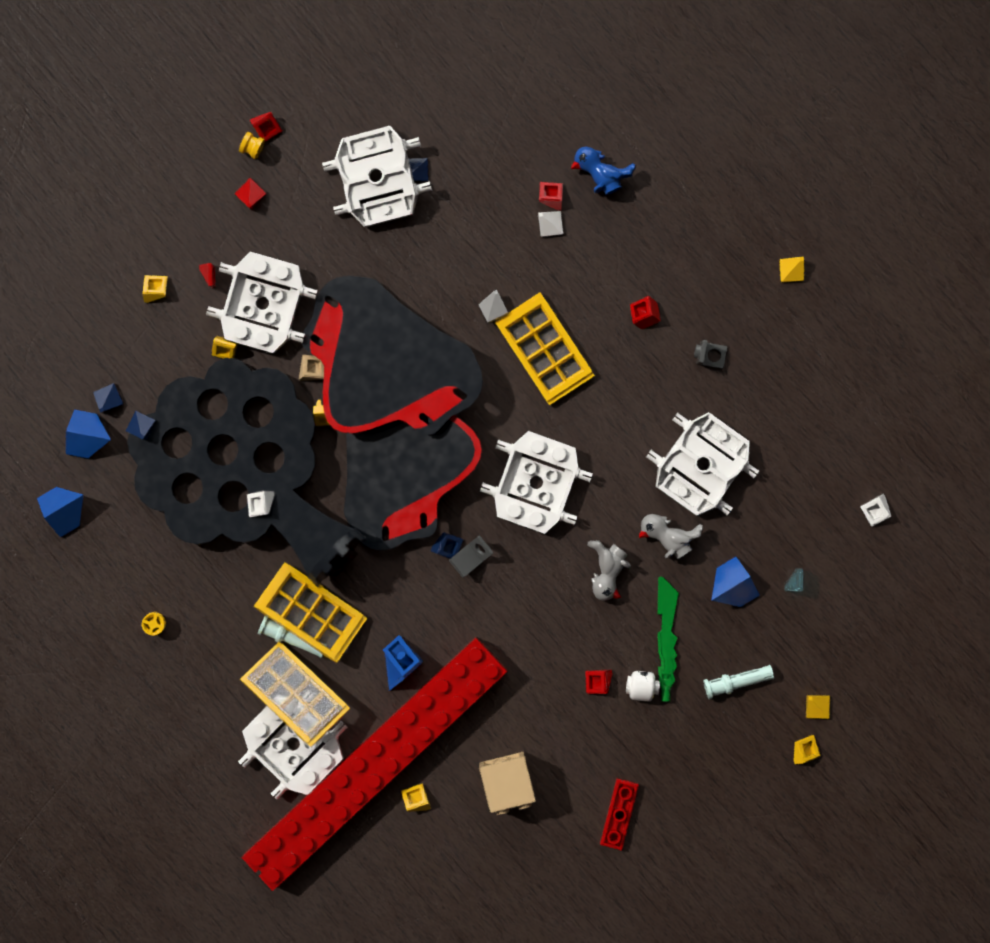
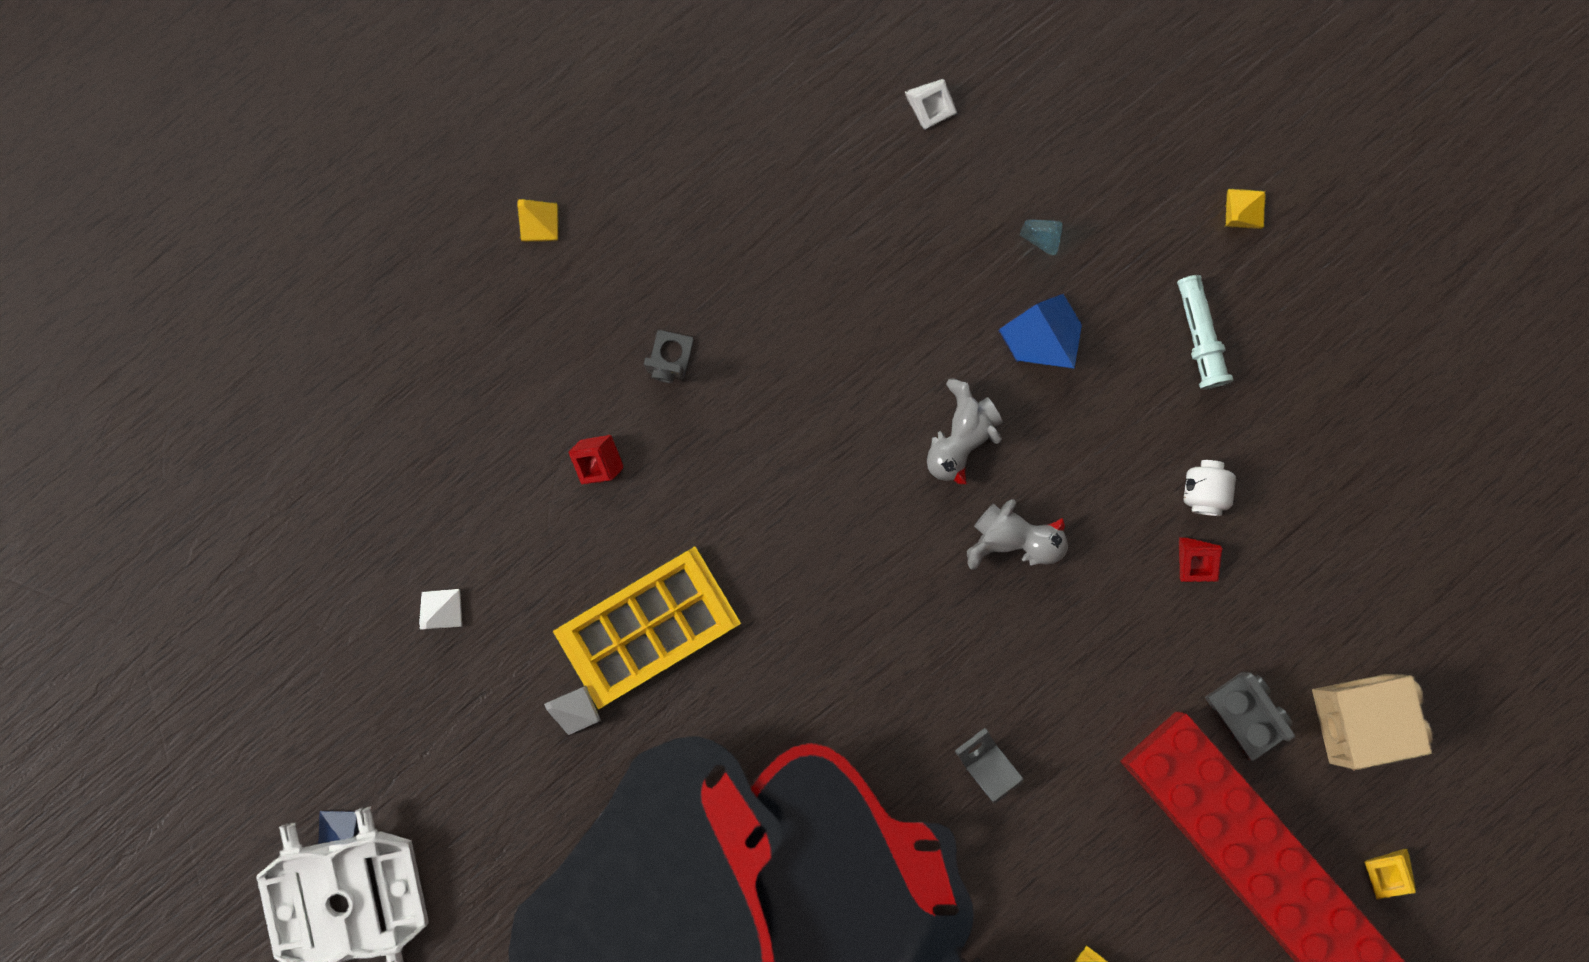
camera: 85 degrees left, 5 degrees down
blue slope [383,635,423,691] -> none
dark blue slope [430,532,463,559] -> none
white piece [480,431,593,534] -> none
red slope [539,182,563,210] -> none
blue animal [571,147,636,195] -> none
red tile [600,778,639,851] -> none
white piece [646,412,759,516] -> none
green sword [657,576,678,701] -> none
yellow slope [794,735,821,764] -> none
none -> dark grey bracket [1205,672,1295,761]

